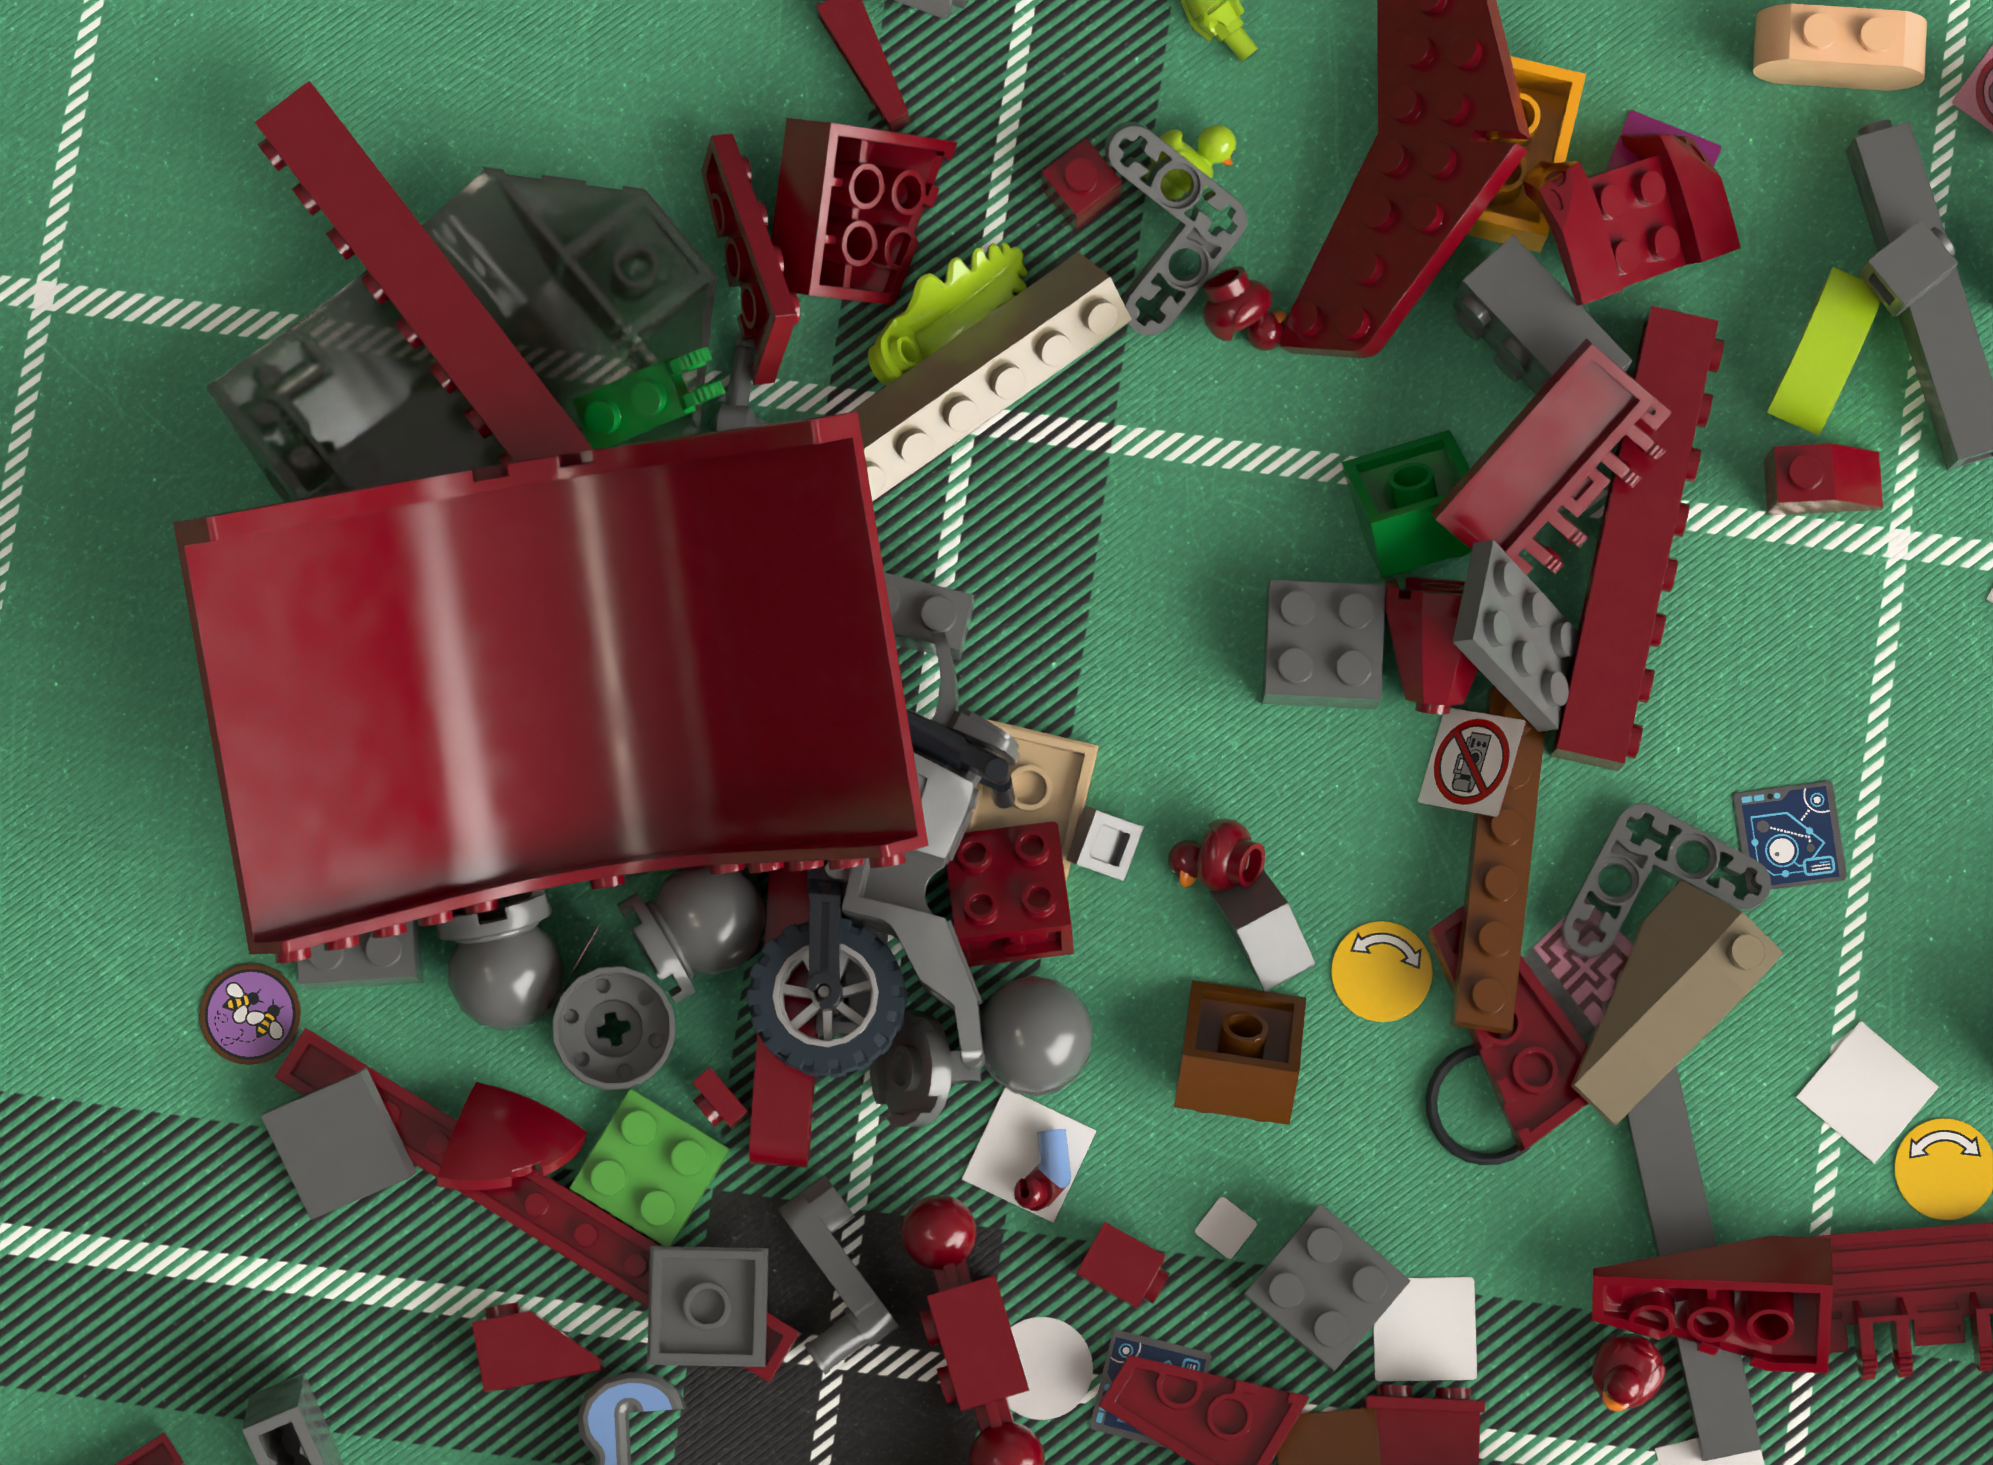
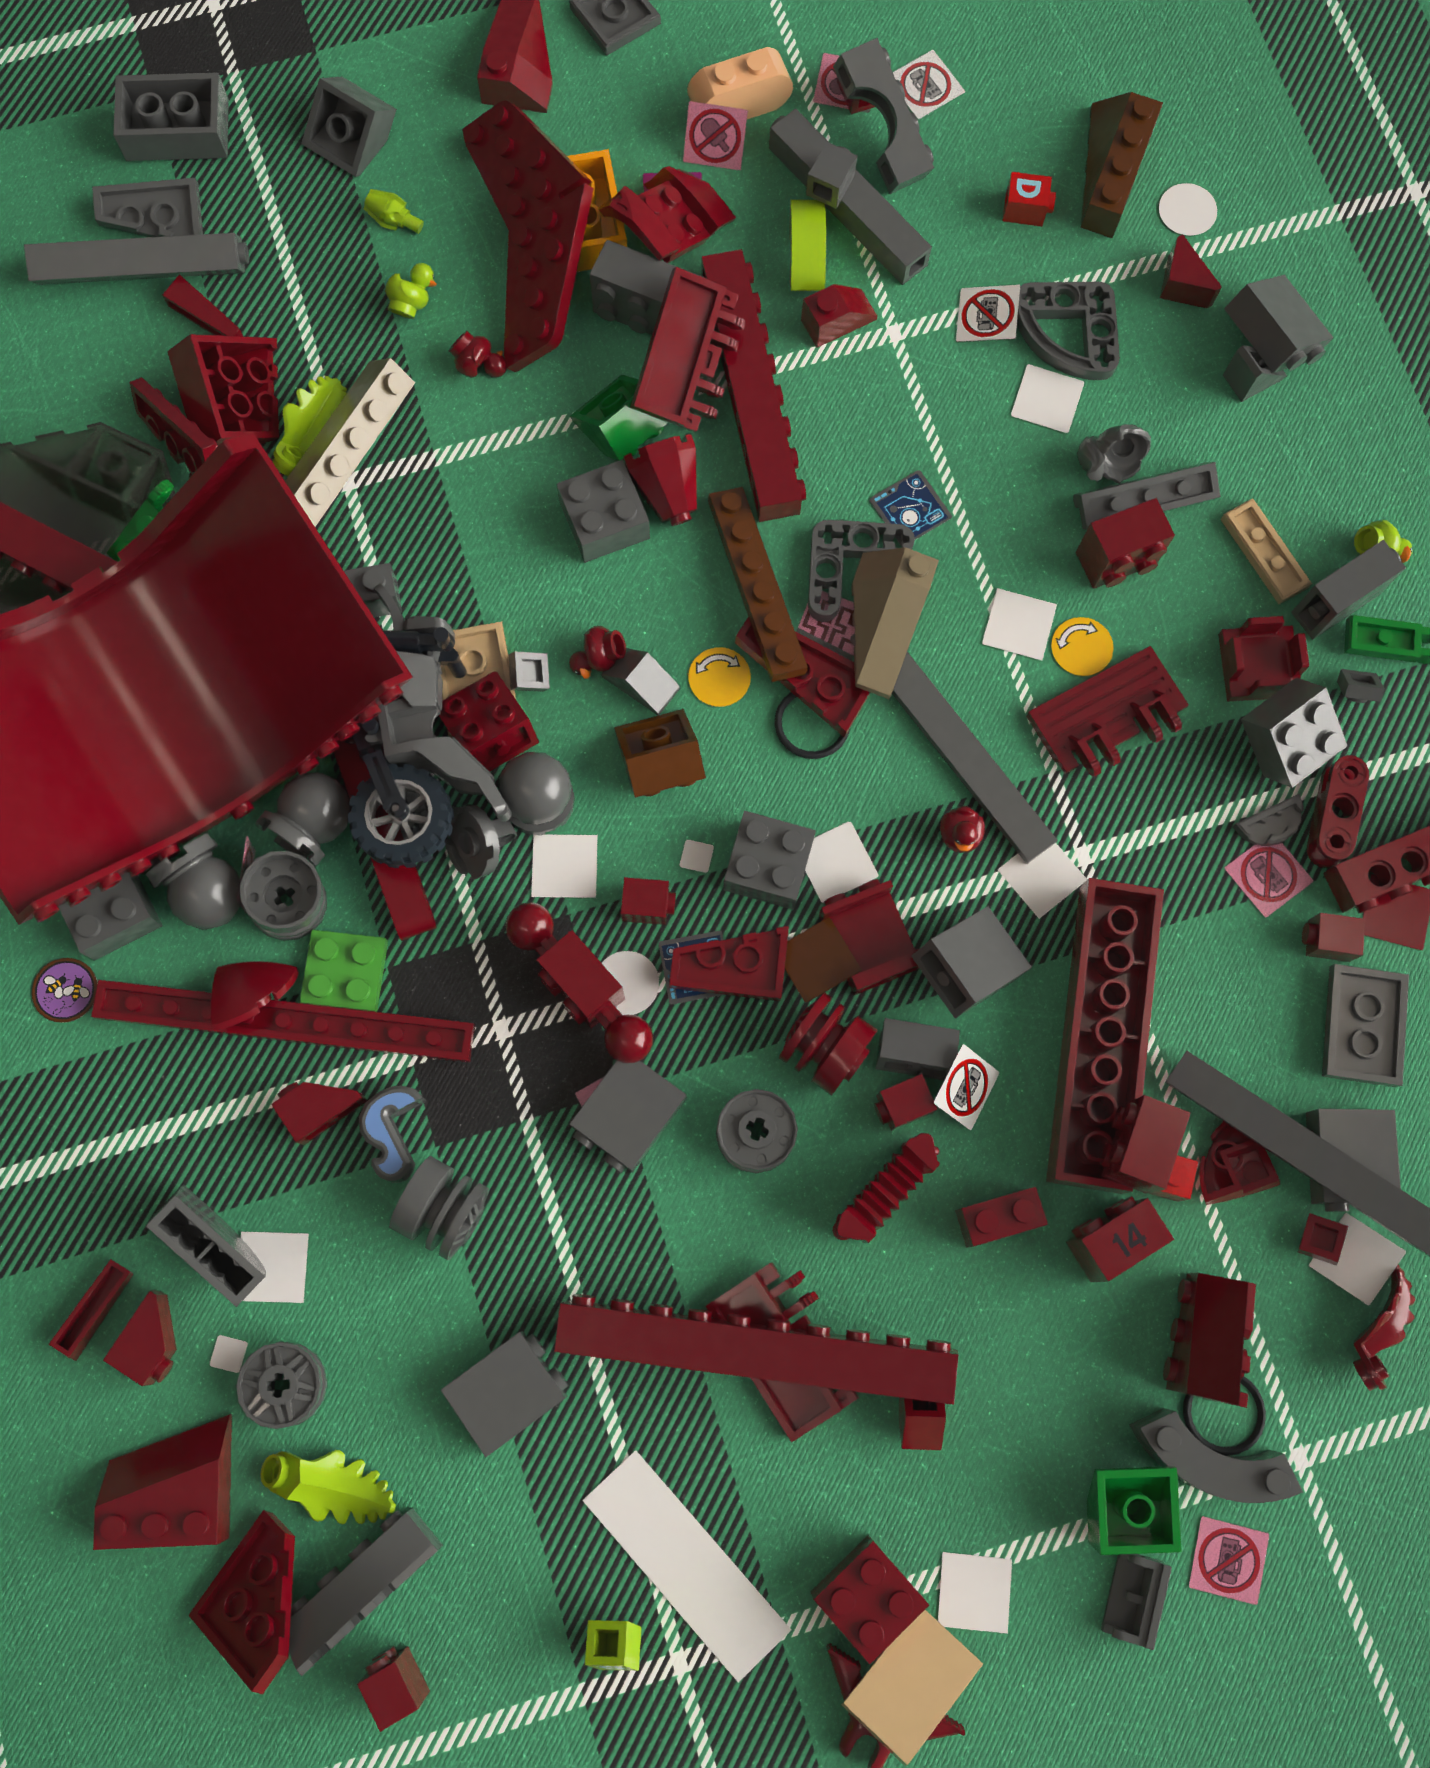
camera: 30 degrees left, 5 degrees down
dark grey tile [261,1067,417,1220] -> none
dark grey tile [647,1246,769,1367] -> none
dark red plate [692,1067,750,1130] -> none
dark grey beam [778,1174,899,1375] -> none
arm [1014,1129,1071,1211] -> none
dark red brick [1041,138,1122,232] -> none
dark grey beam [1105,121,1247,335] -> none
sticker [1418,708,1526,817] -> none
dark grey plate [1453,540,1578,732] -> none
dark red wedge [1592,1236,1833,1373] -> none
none -> clear pink sticker [683,101,748,170]

